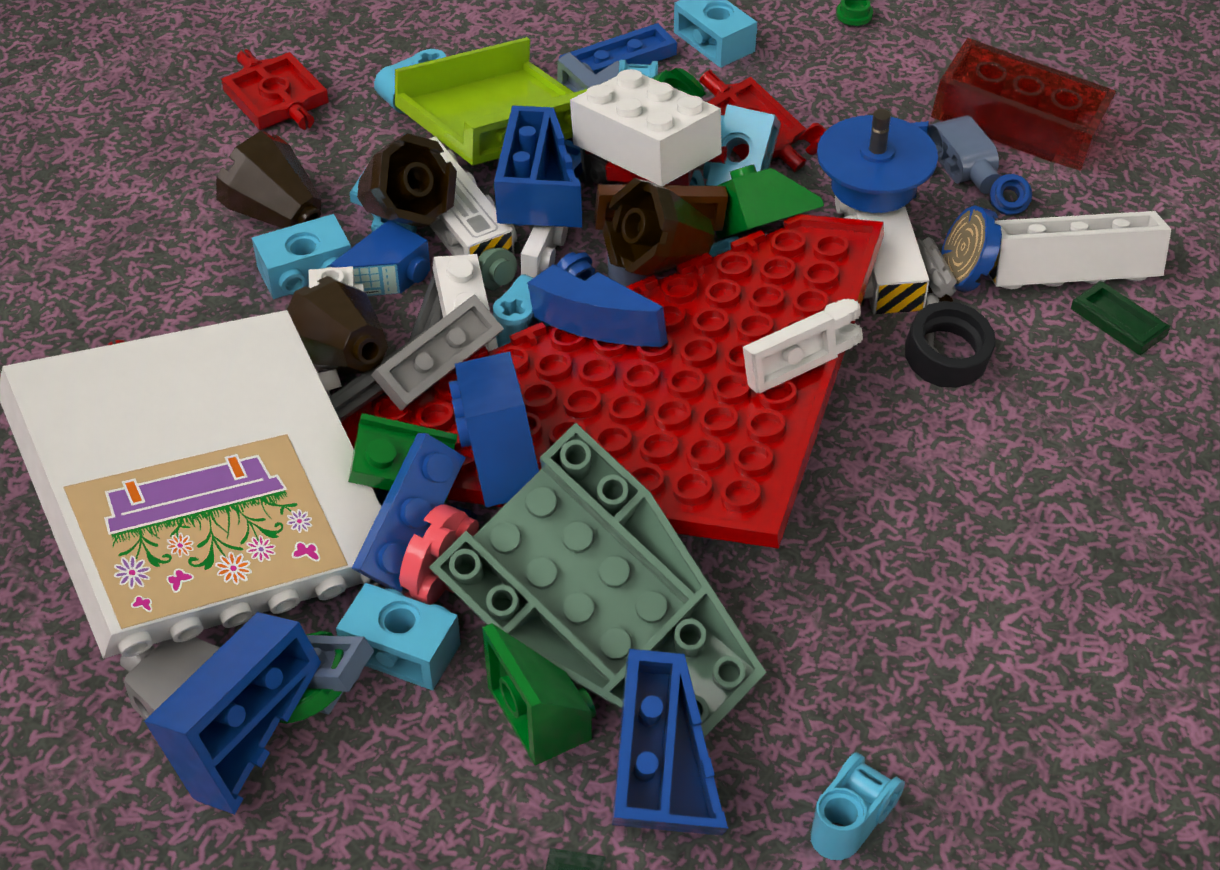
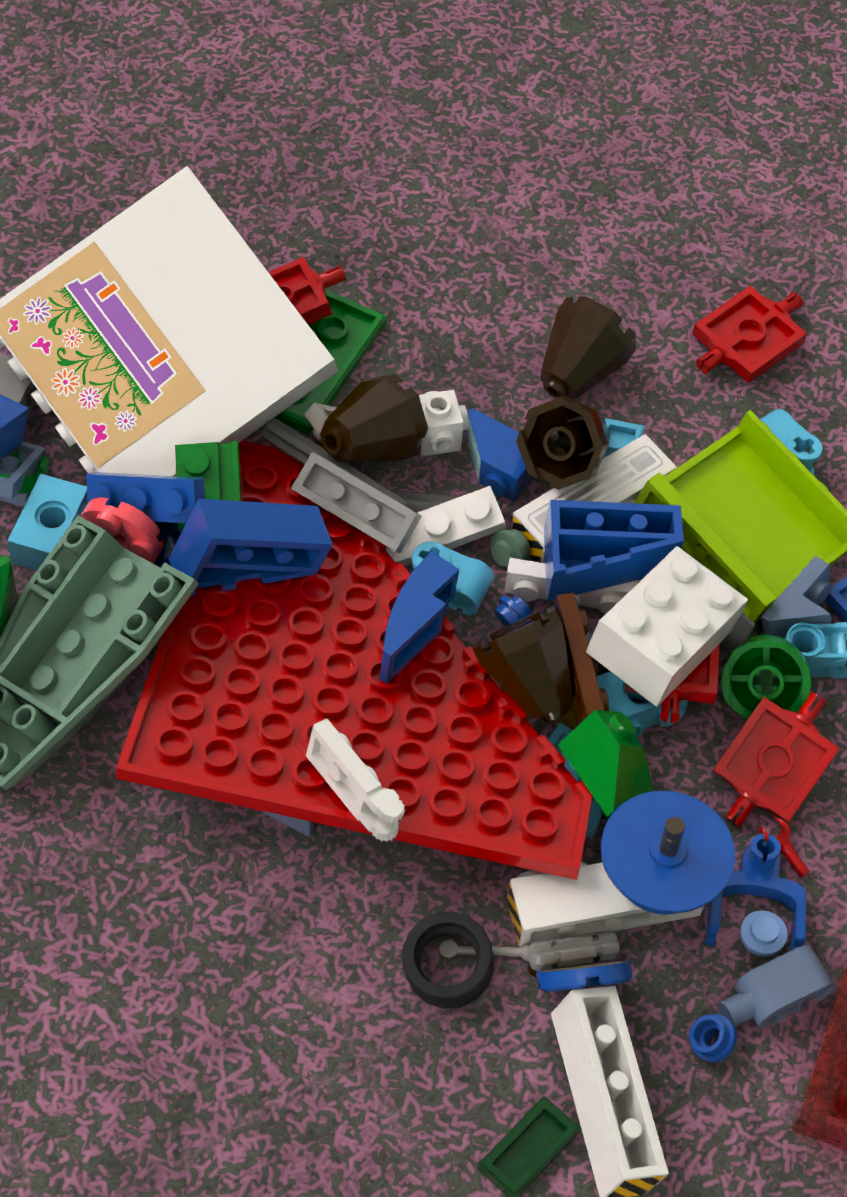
camera: 80 degrees right, 10 degrees up
medium azure brick [252,214,351,299] -> none
medium azure brick [703,104,781,186] -> none

